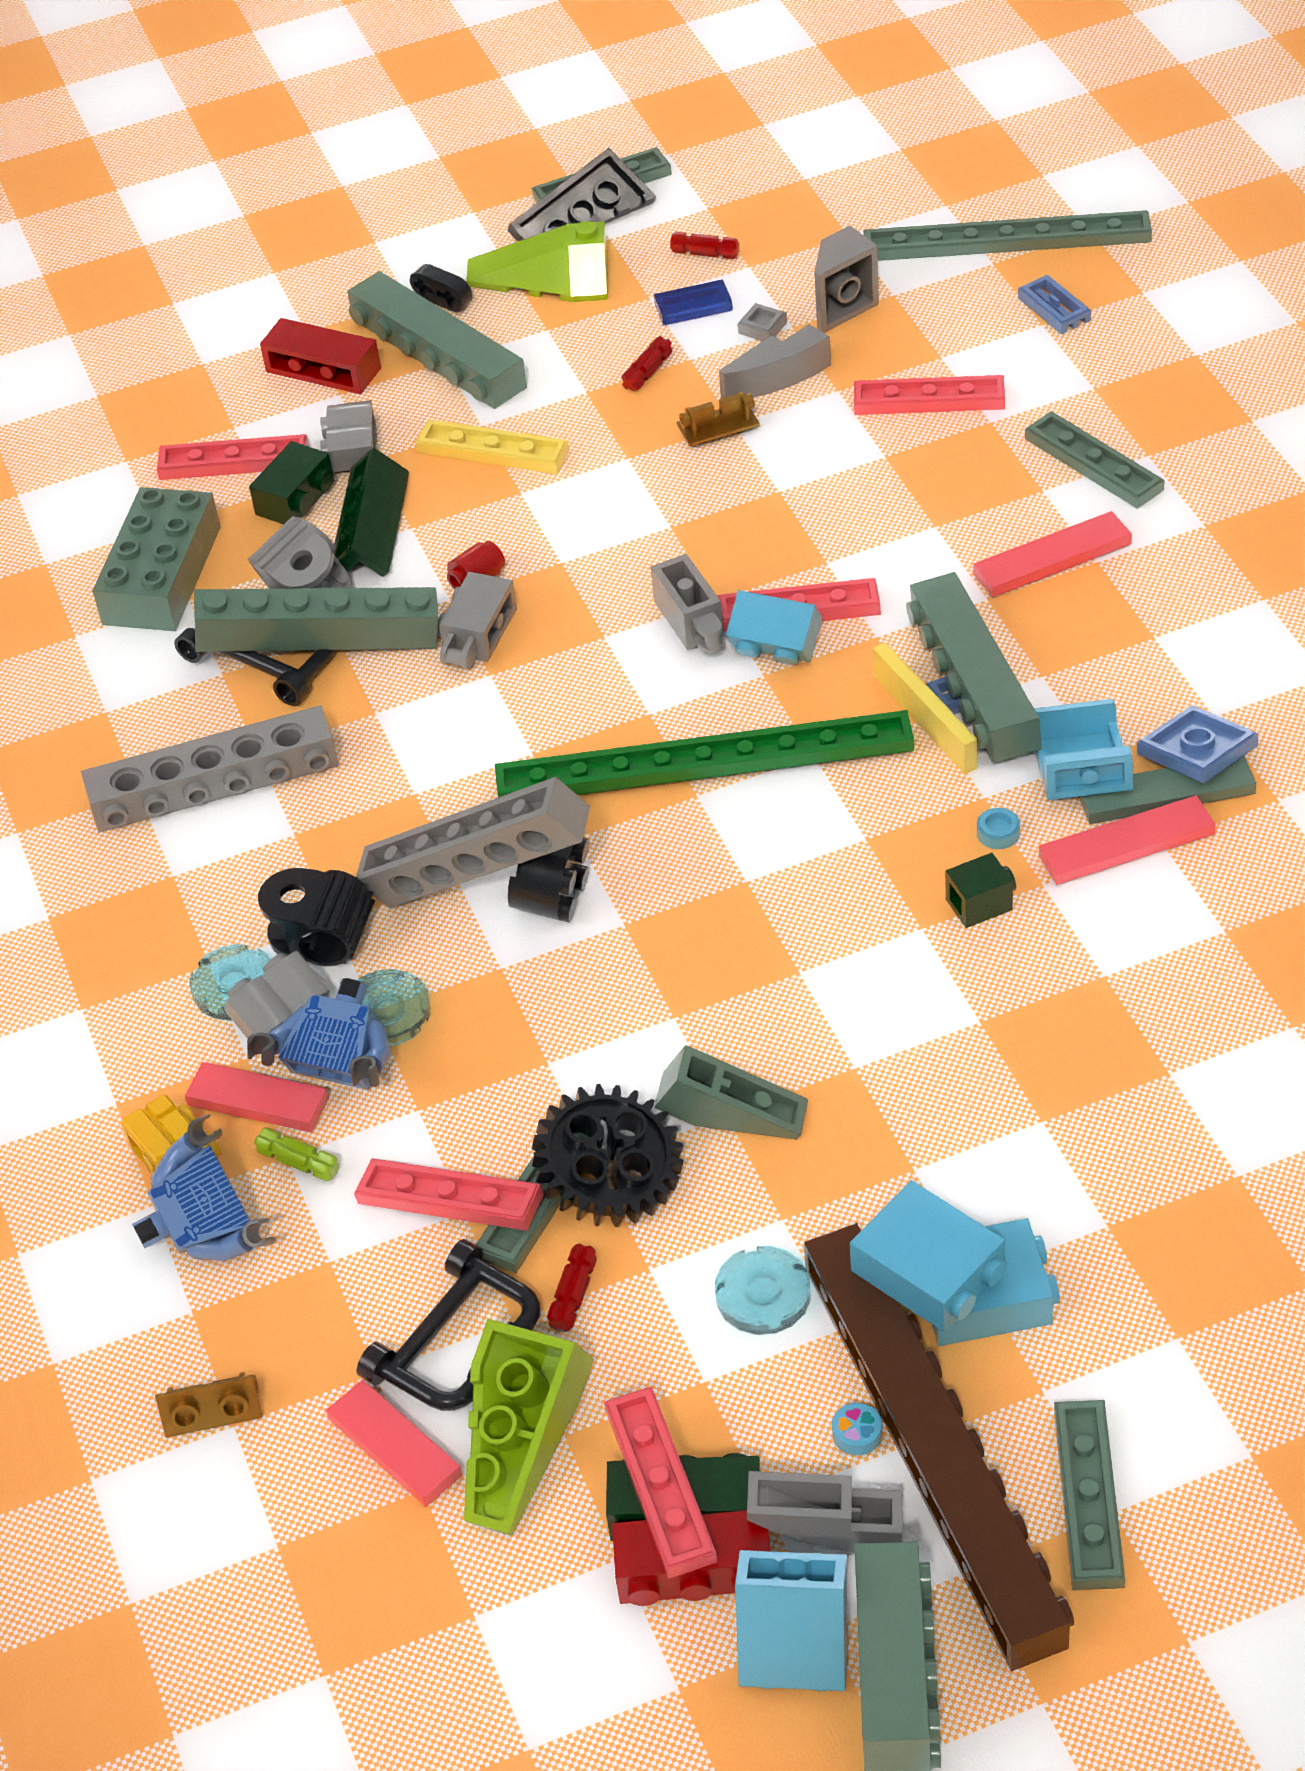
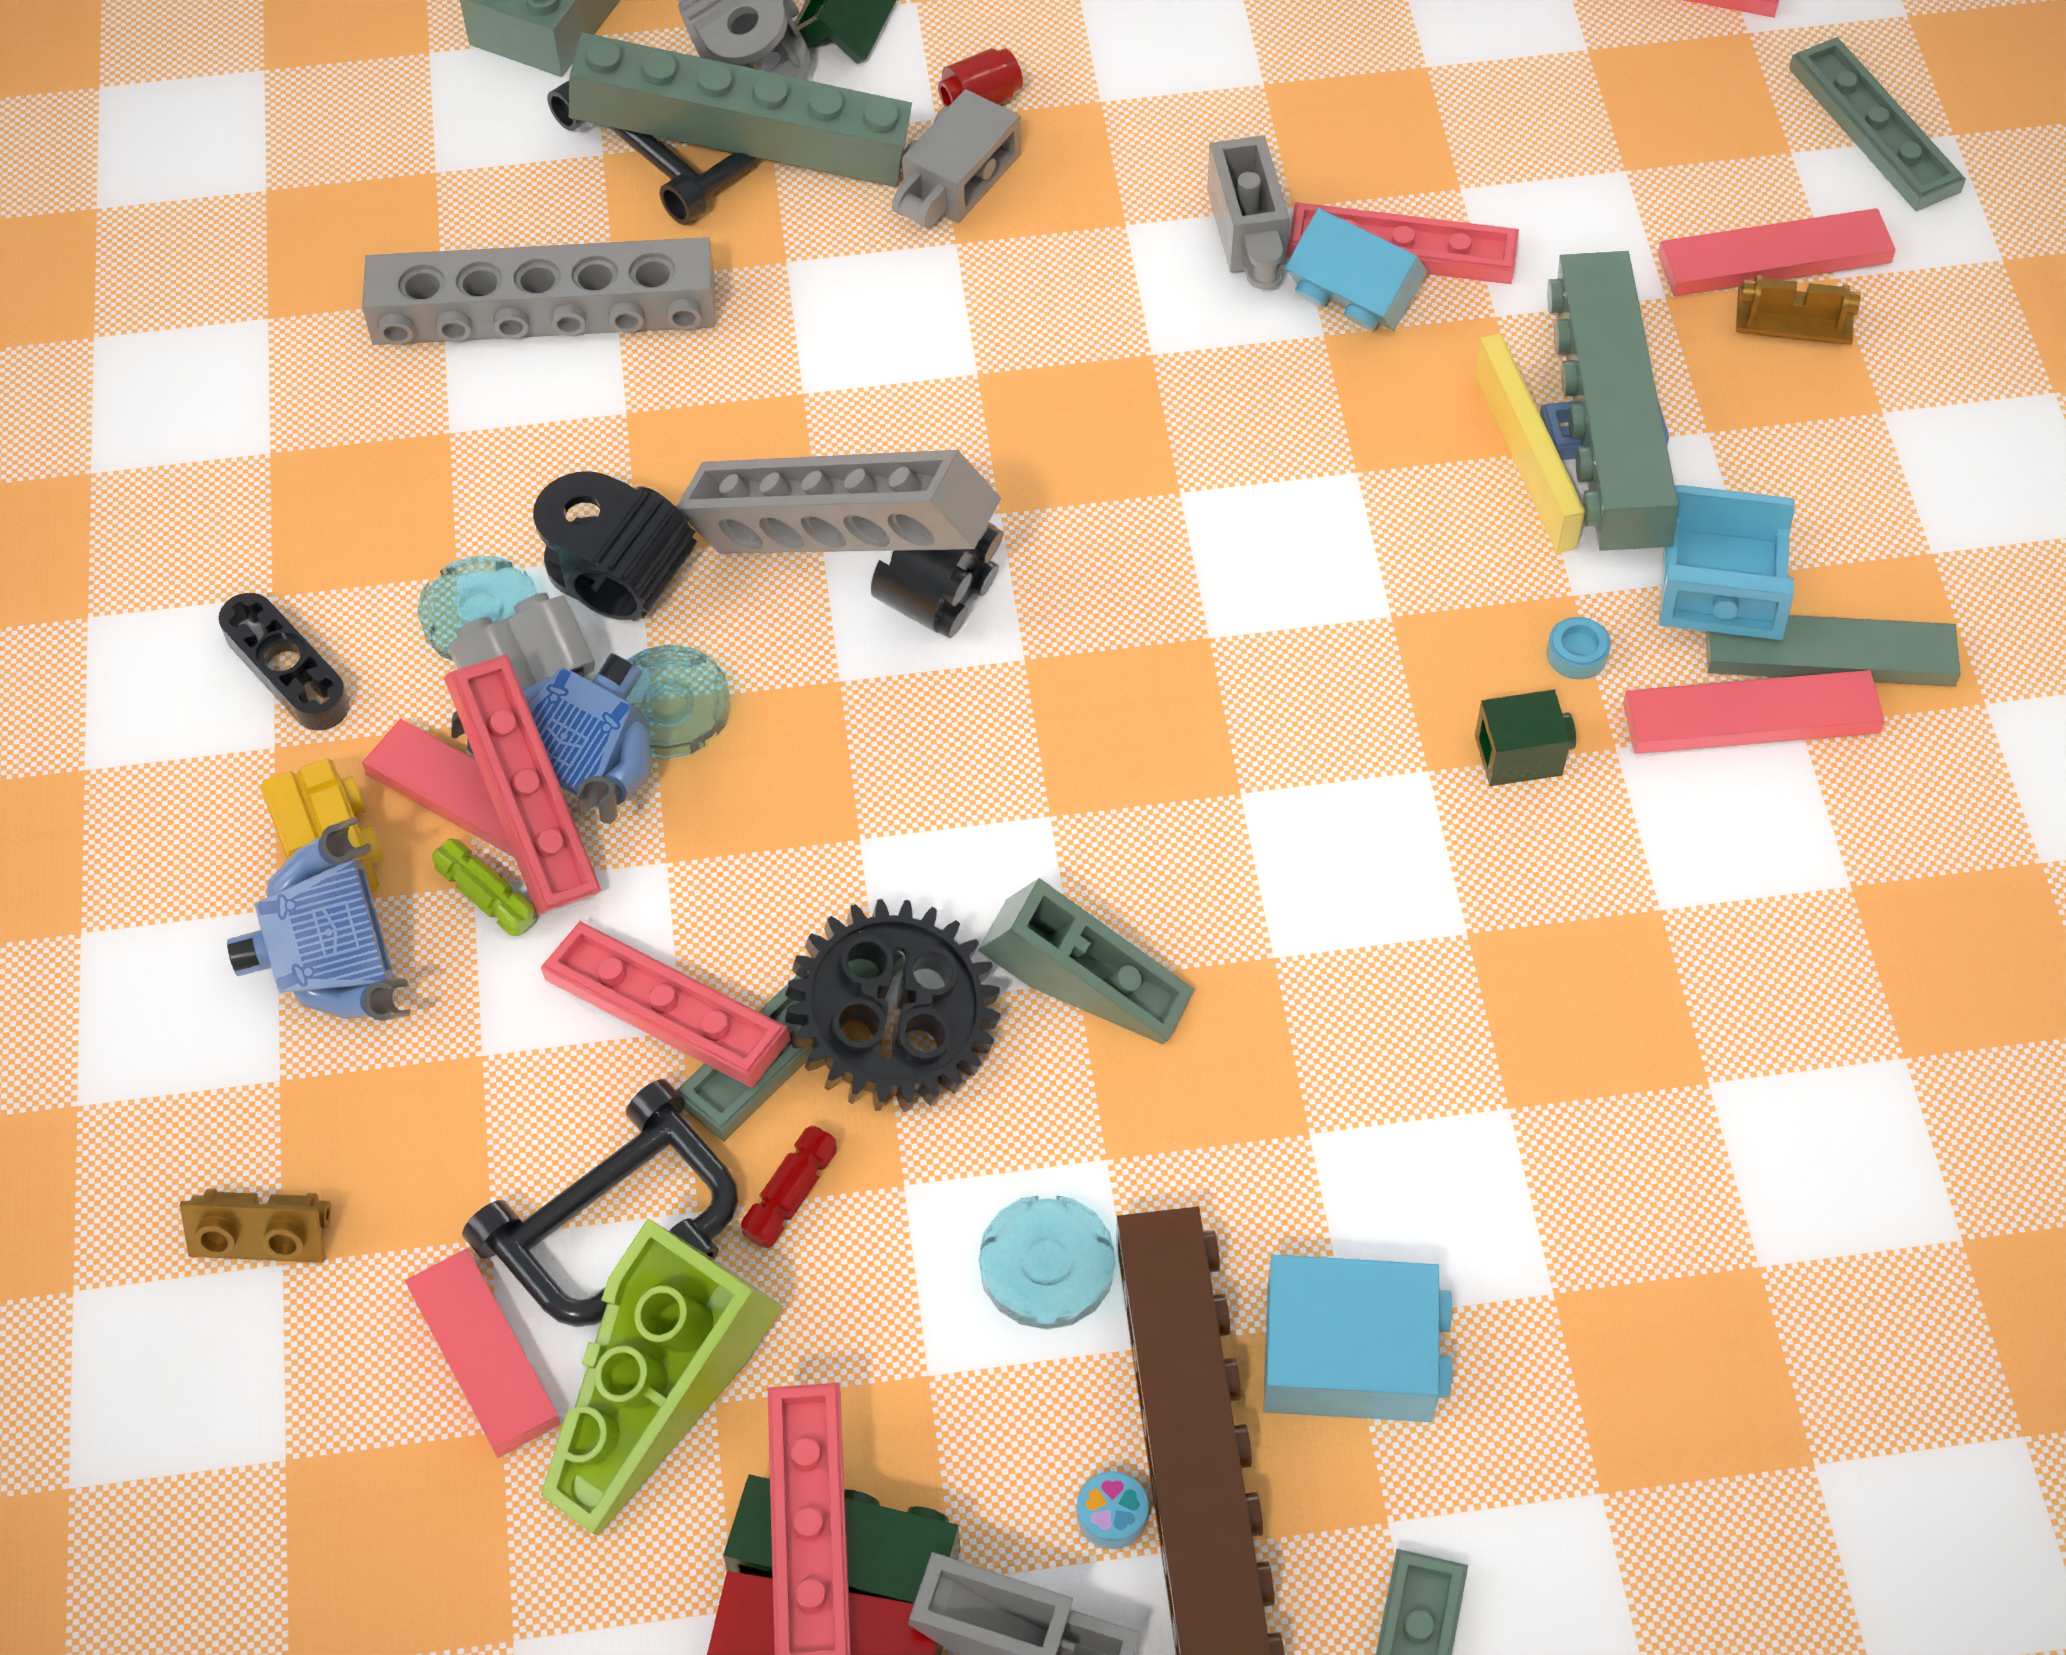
camera: 10 degrees right, 10 degrees up
green plate [494,710,914,798] -> none
medium azure brick [850,1180,1007,1332] -> none
medium blue tile [1137,705,1258,784] -> none
none -> black beam [218,593,349,731]
none -> coral tile [444,654,602,916]
none -> pearl gold hinge [1736,275,1861,345]

